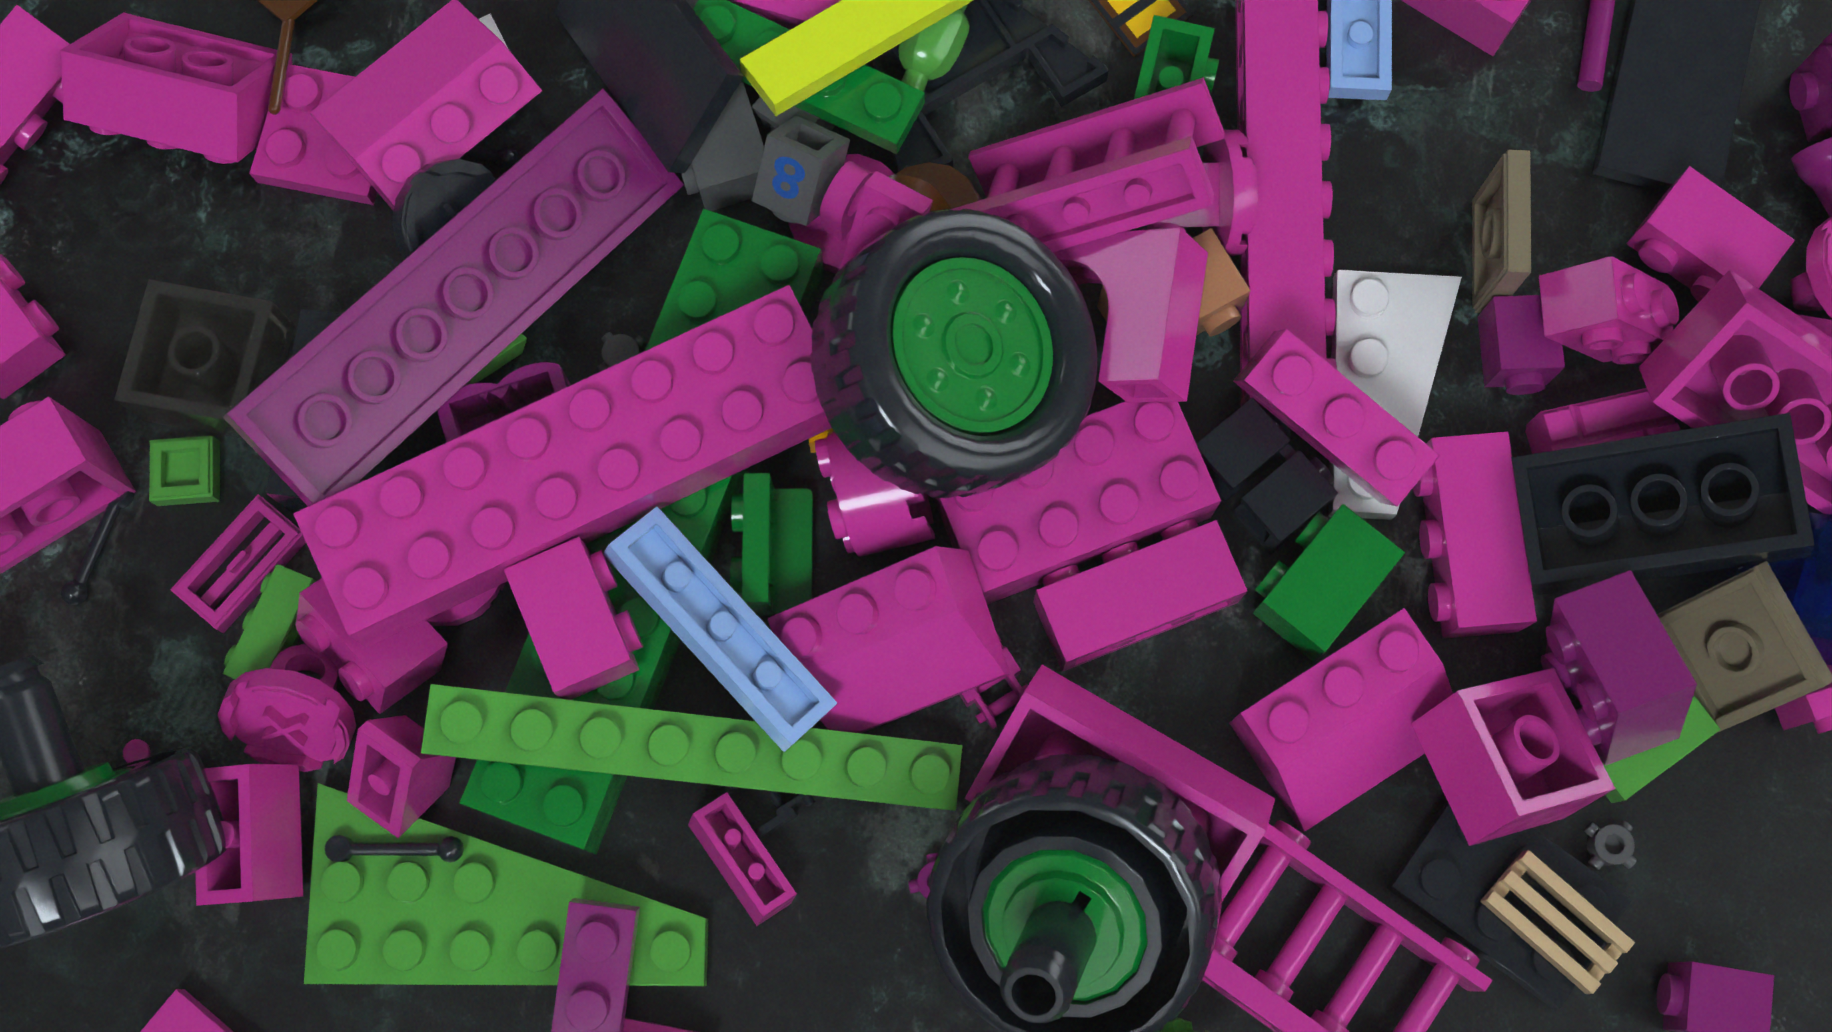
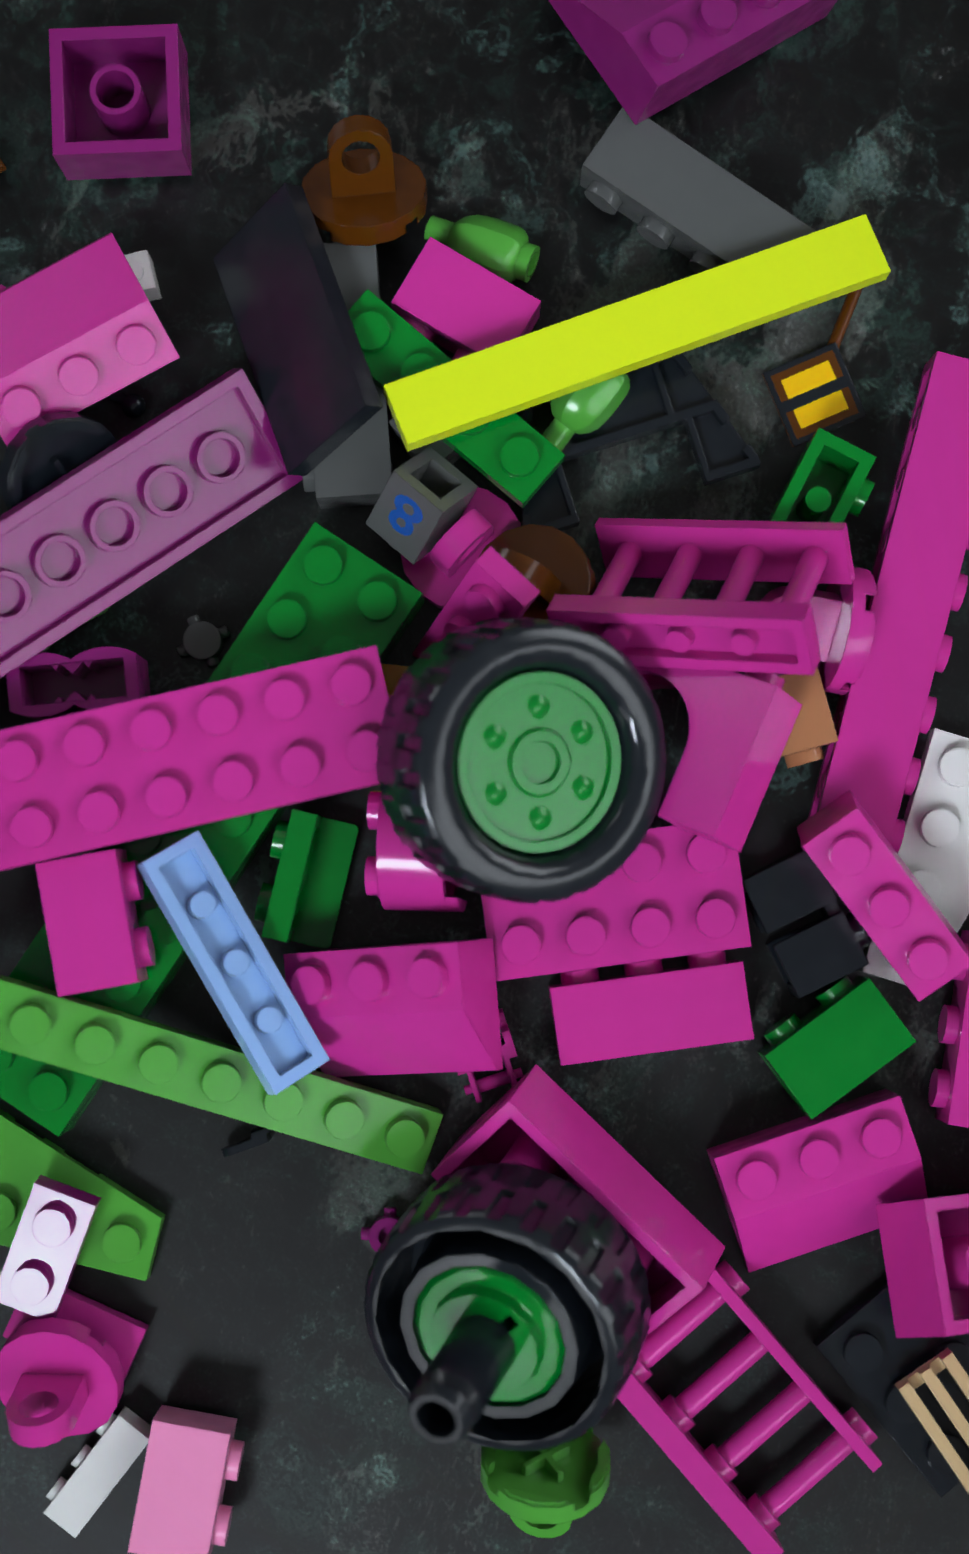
camera: 10 degrees right, 10 degrees up
dark pink piece [688,792,797,926] -> none

